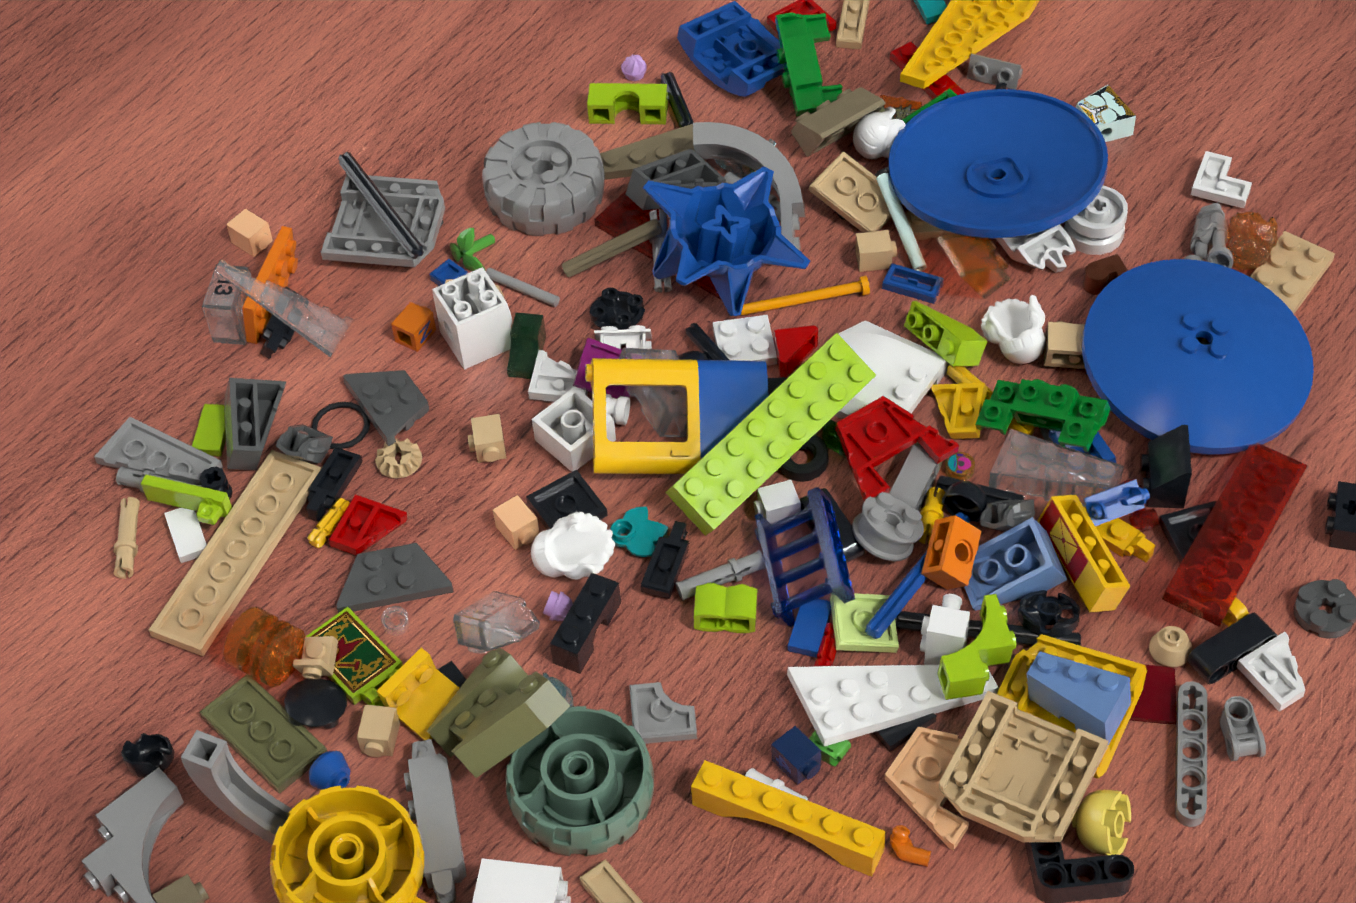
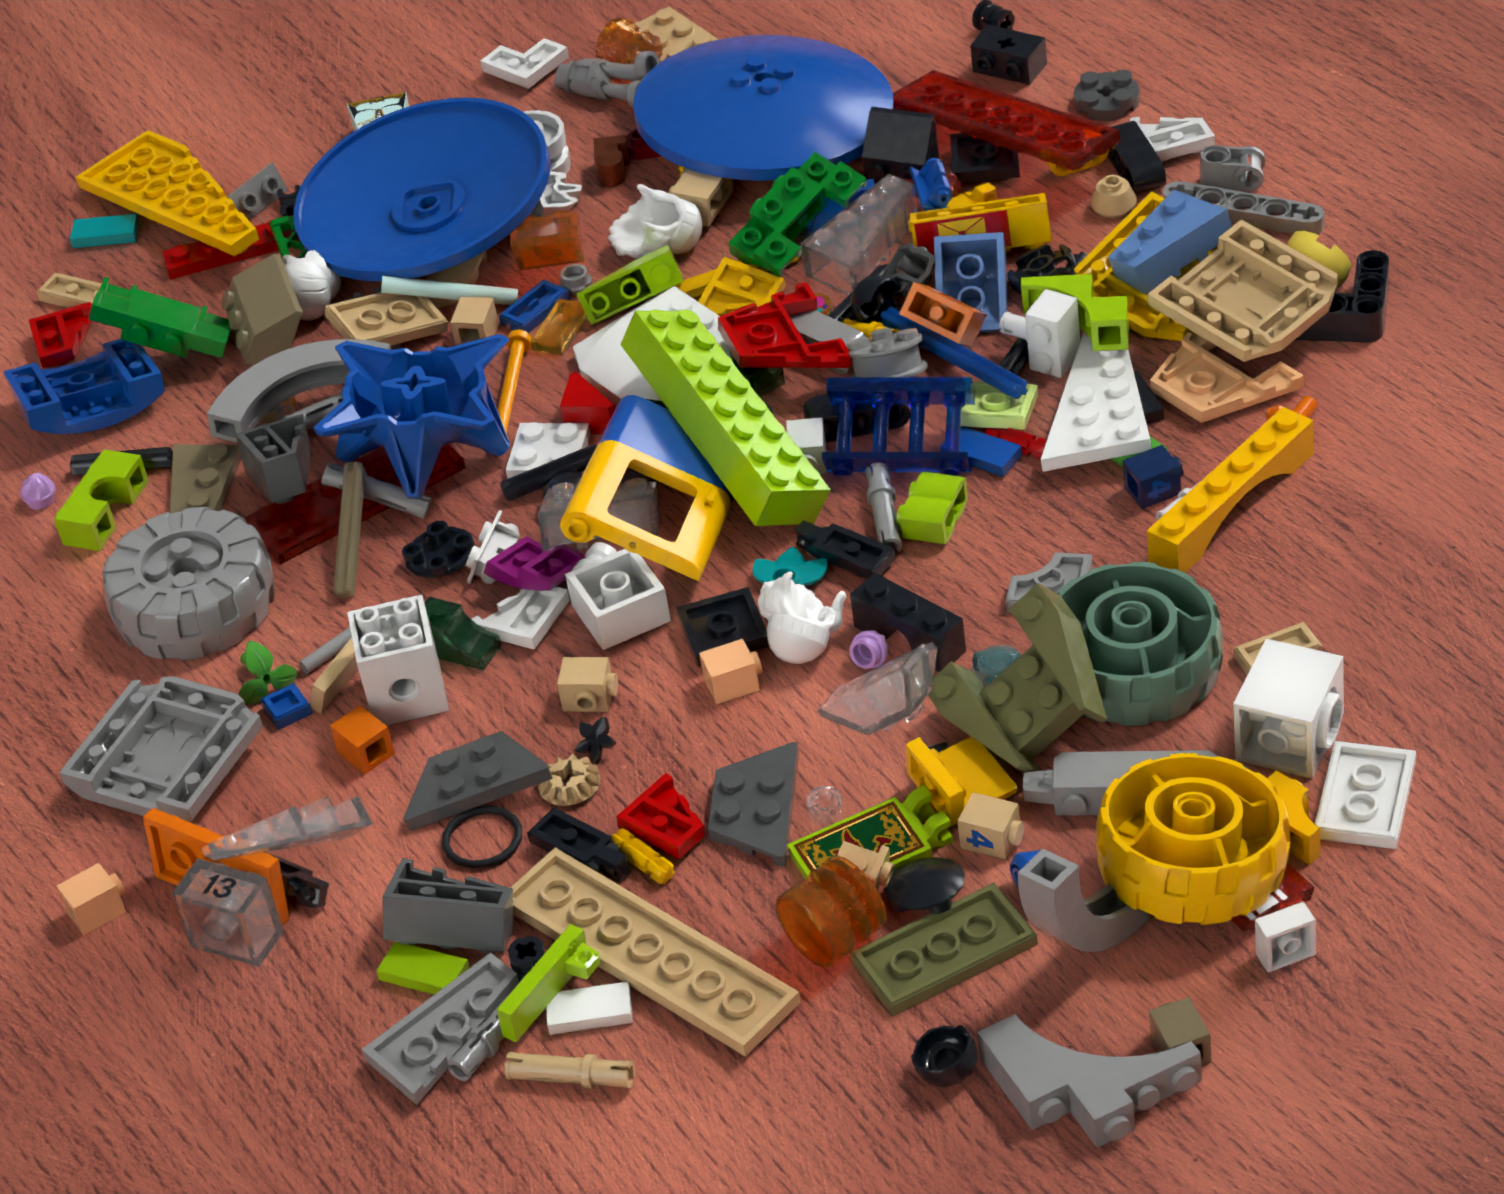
camera: 70 degrees left, 10 degrees down
dark grey hand [276,424,333,463] -> none
black axle [338,152,424,259] -> none
none -> clear yellow tile [531,299,588,356]
none -> light grey plate [559,264,592,294]
none -> black plant [574,717,616,764]

